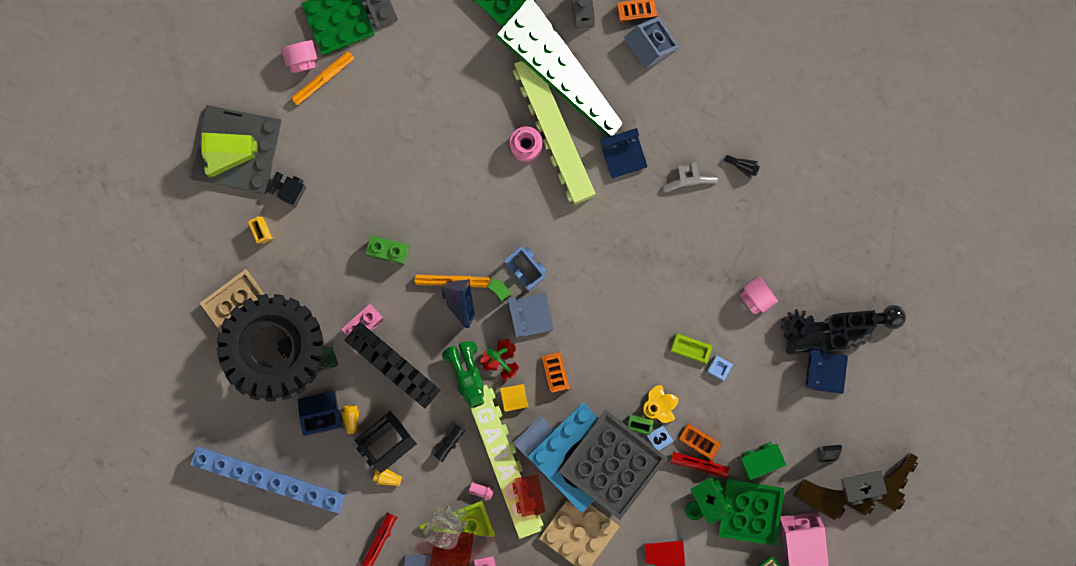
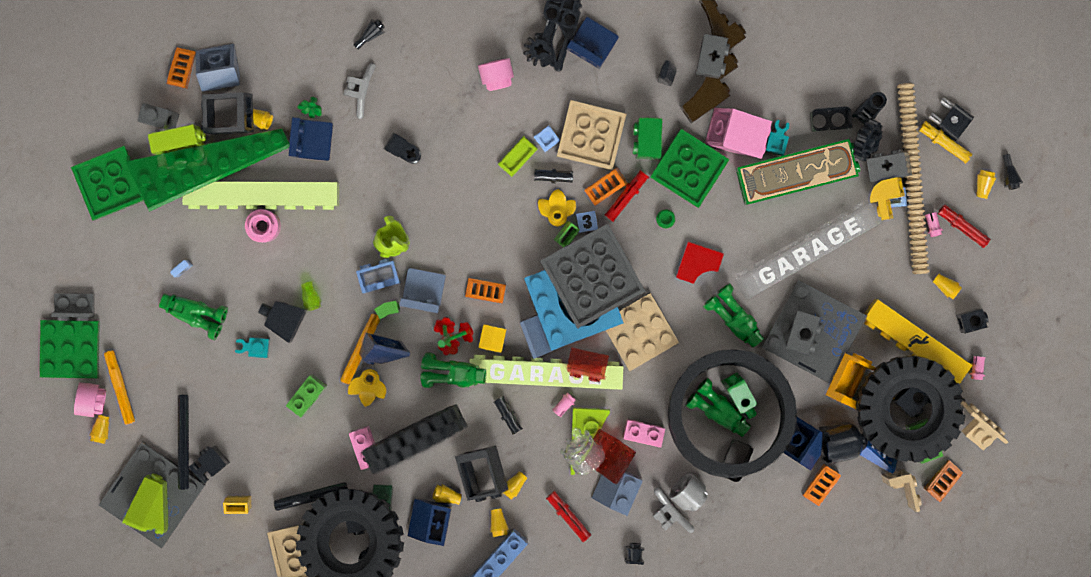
camera: 65 degrees left, 5 degrees up
green brick [690,478,733,524] -> none
none -> yellow cone [89,415,110,444]
none -> lime window [147,124,206,155]
none -> green piece [159,293,228,341]
none -> light blue tile [170,260,193,278]
none -> black axle [178,394,189,490]
none -> black window [201,92,254,135]
none -> teal plate [235,337,270,358]
none -> yellow cone [253,109,273,130]
none -> black torso [258,301,307,343]
none -> black axle [274,482,348,511]
none -> green plant [297,96,322,119]
none -> clear neon green cone [301,281,322,311]
none -> yellow plate [348,369,386,407]
none -> lime helmet [373,216,410,258]
none -> black piece [383,132,422,164]
none -> yellow cone [490,508,509,537]
none -> black pin [534,168,573,184]
none -> tan plate [557,100,626,170]

